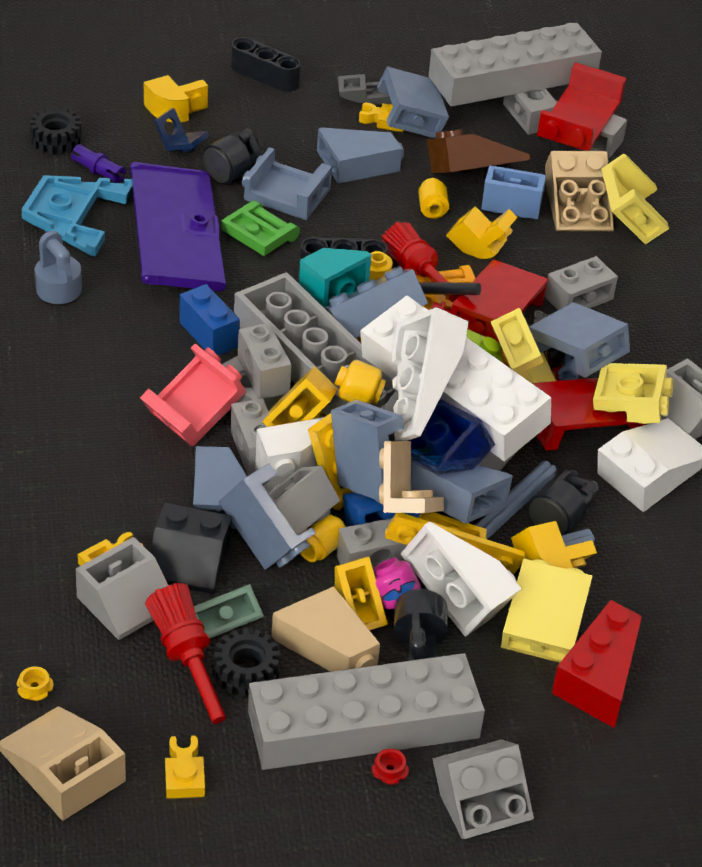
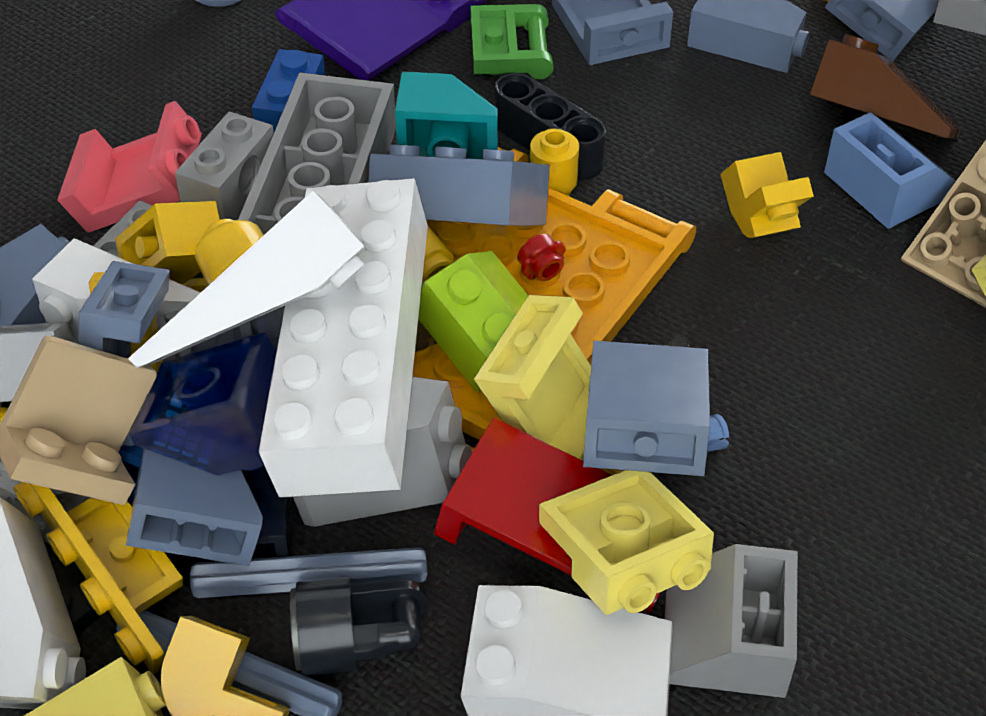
camera: 50 degrees right, 5 degrees up
red piece [381,222,460,302] -> none
yellow brick [418,178,449,219] -> none
black bar [419,282,481,295] -> none
red panel [450,259,548,351] -> none
light grey brick [545,256,618,310] -> none

